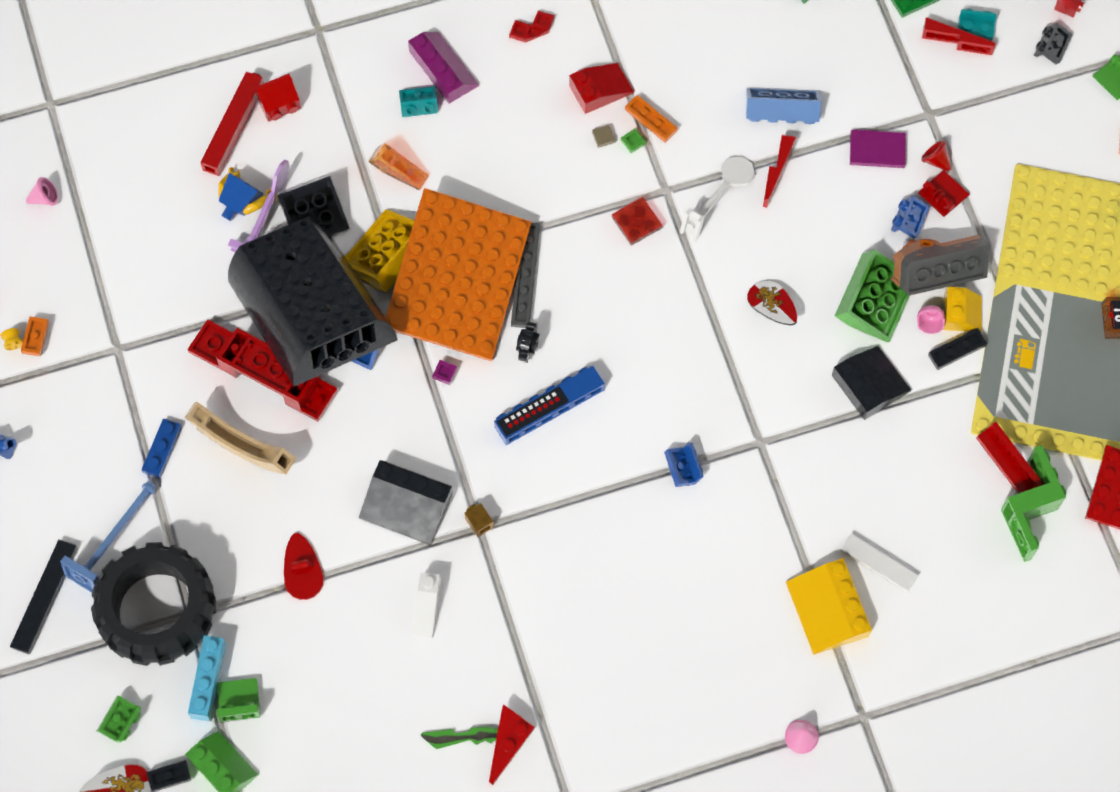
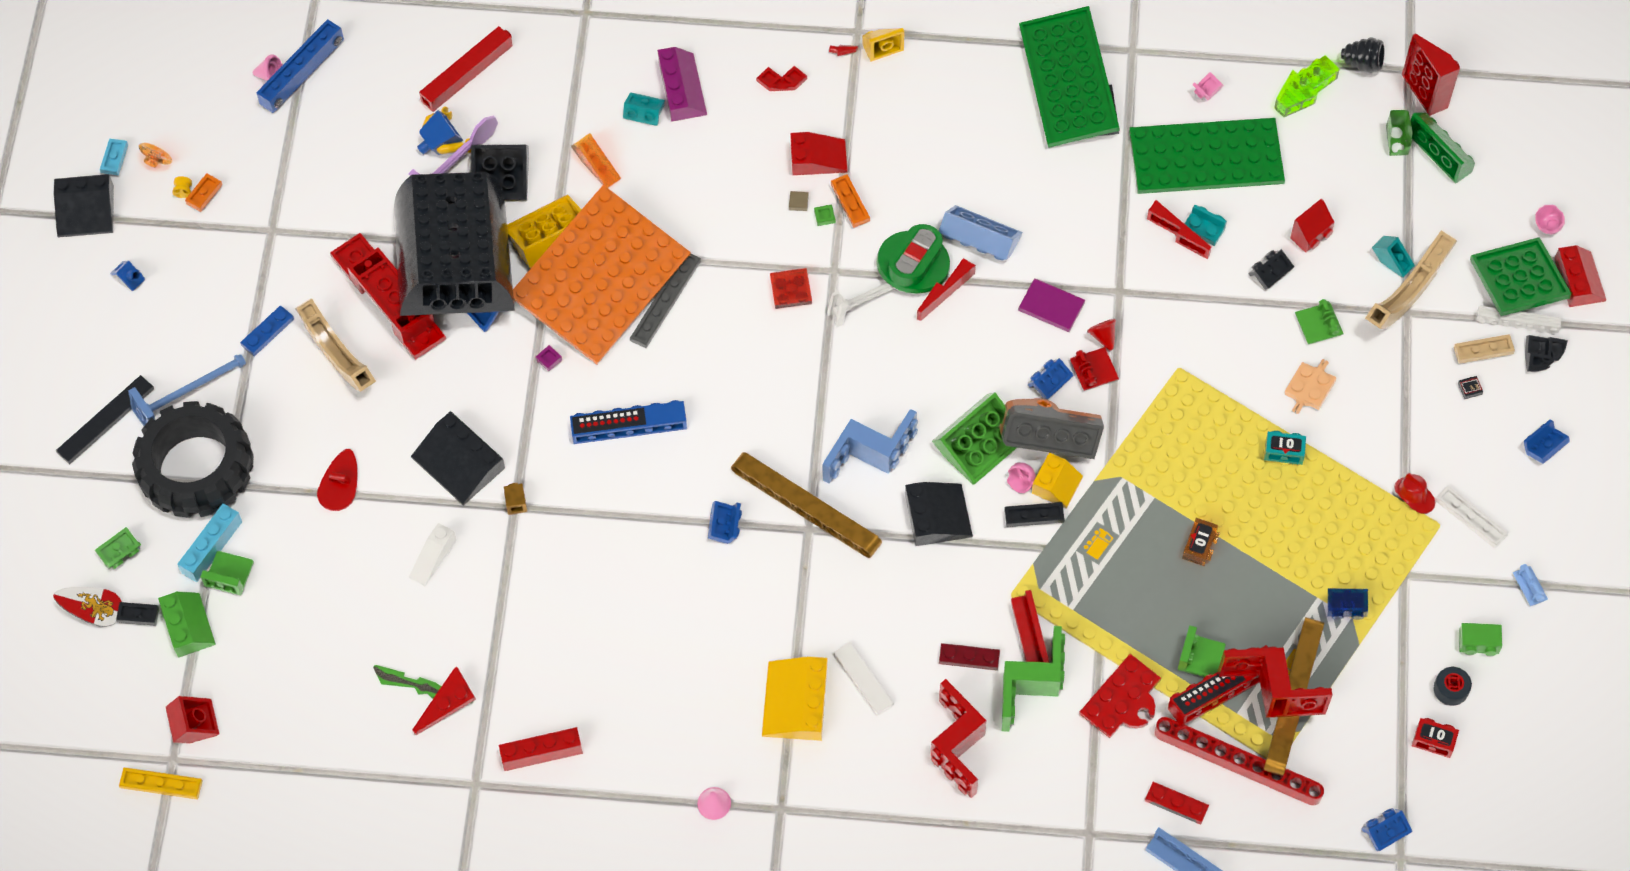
camera: 25 degrees right, 5 degrees down
red slope [255,73,301,122] -> none
black gear [516,321,540,363] -> none
shield [747,281,797,326] -> none
none -> blue piece [256,19,344,113]
none -> red brick [498,727,583,772]
none -> pearl gold beam [731,452,882,558]
none -> medium blue bracket [822,409,918,484]
none -> green piece [876,224,950,294]
none -> red bracket [930,679,987,798]
none -> dark red plate [939,643,1000,671]

